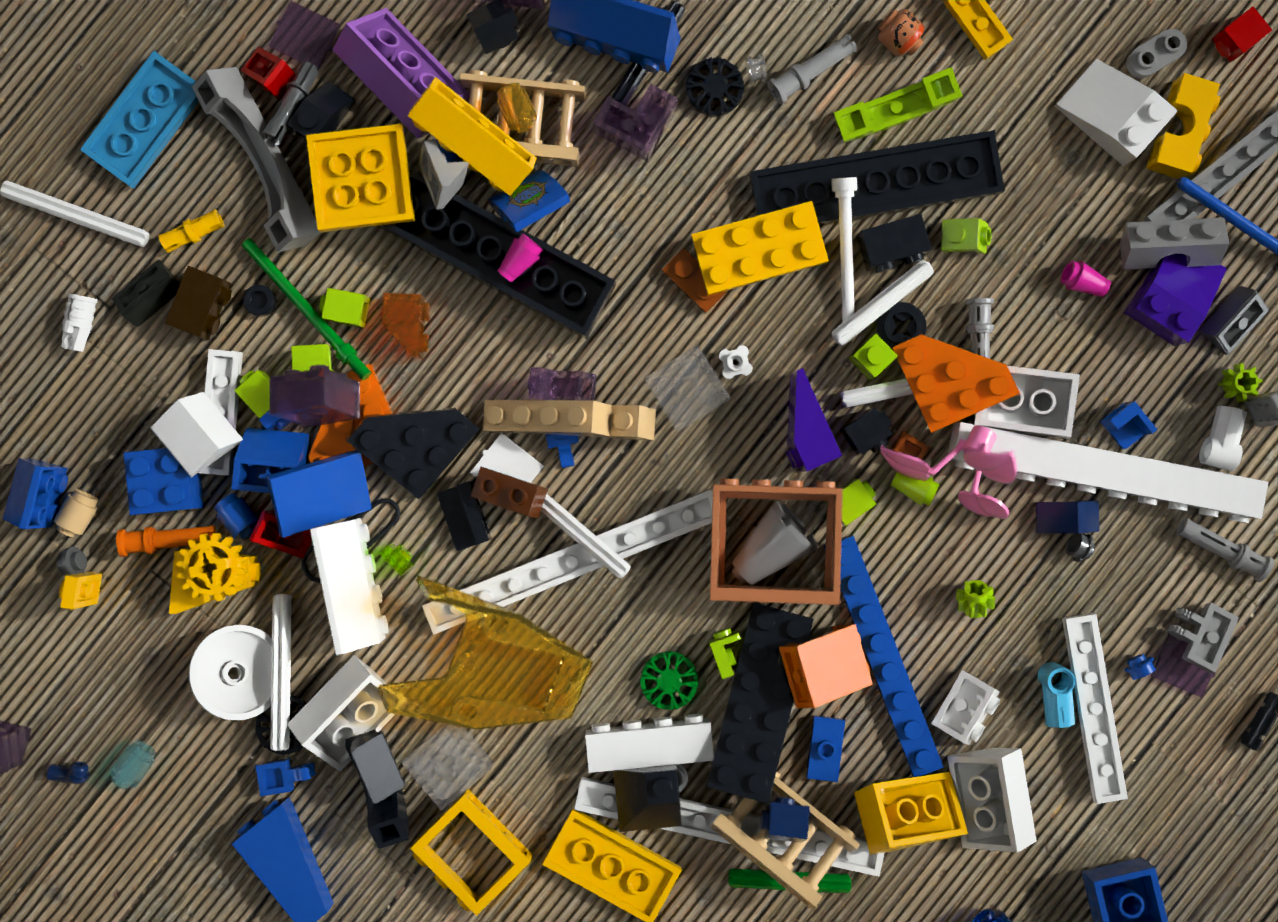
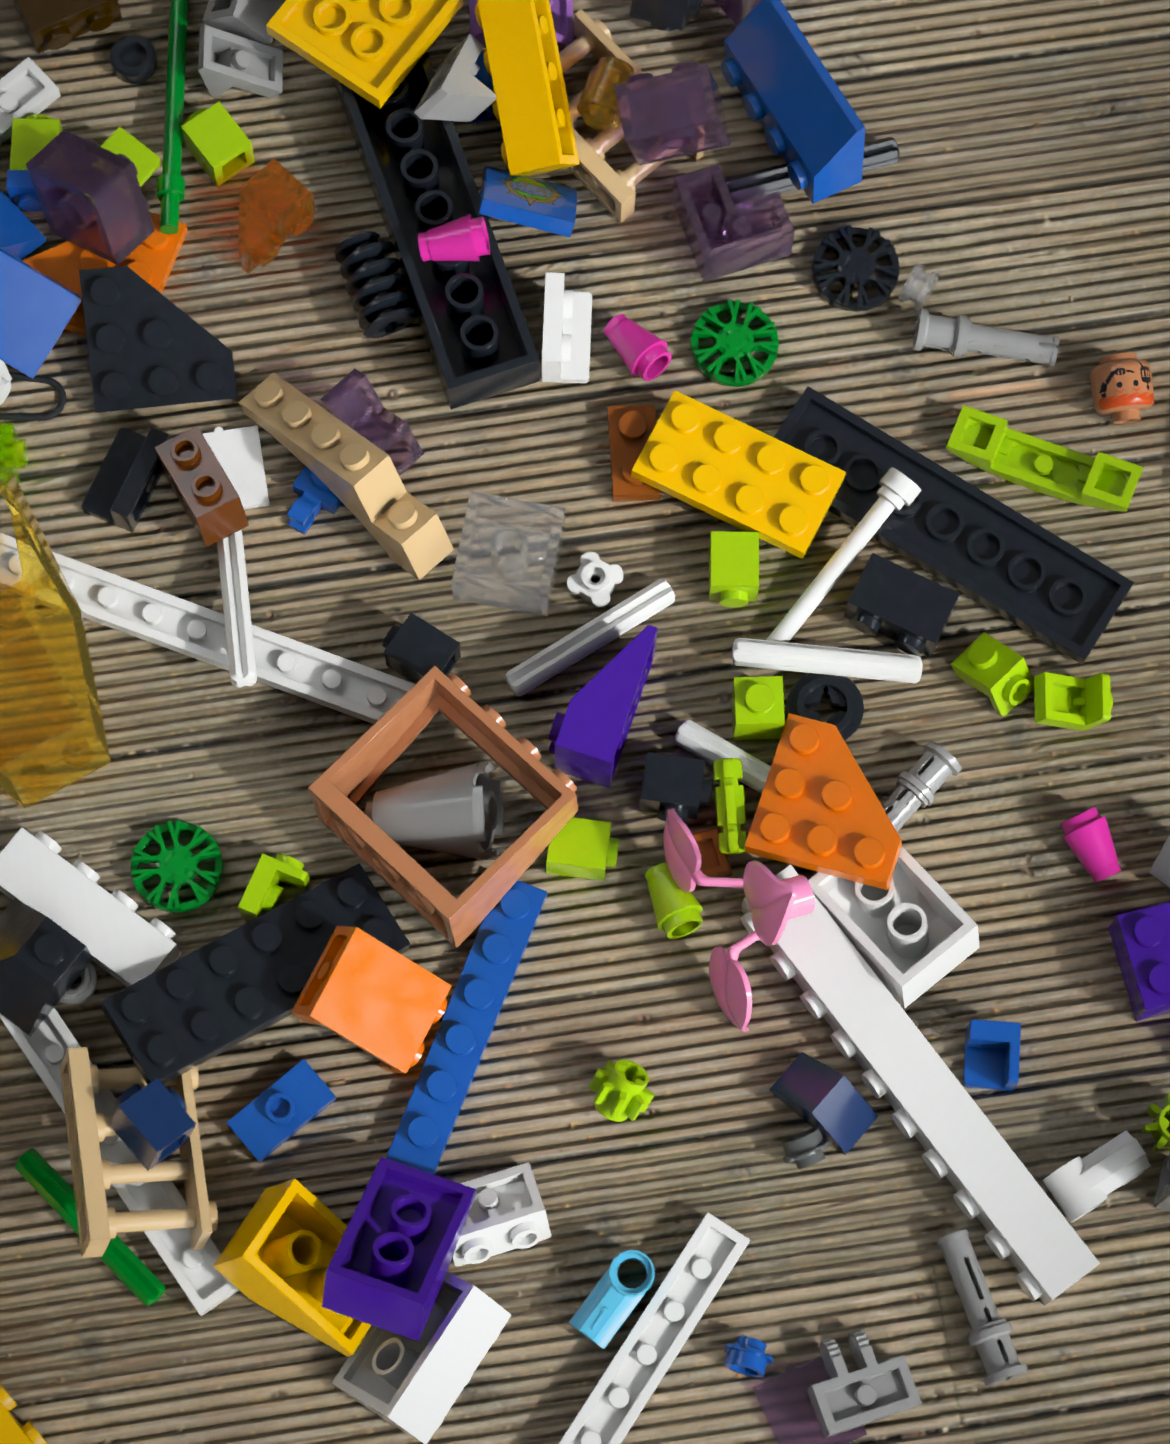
camera: 45 degrees right, 15 degrees down
none -> light grey slope [198,25,283,99]
none -> dark purple slope [322,1157,476,1341]
none -> black piece [334,231,418,338]
none -> black brick [382,613,461,684]
none -> white axle [506,579,675,696]
none -> white bracket [542,272,592,383]
none -> dark pink cone [604,314,672,381]
none -> clear purple brick [615,62,730,166]
none -> green wheel [691,299,779,387]
none -> lime brick [709,531,759,608]
none -> lime axle [713,758,747,855]
none -> lime bracket [1034,672,1113,731]

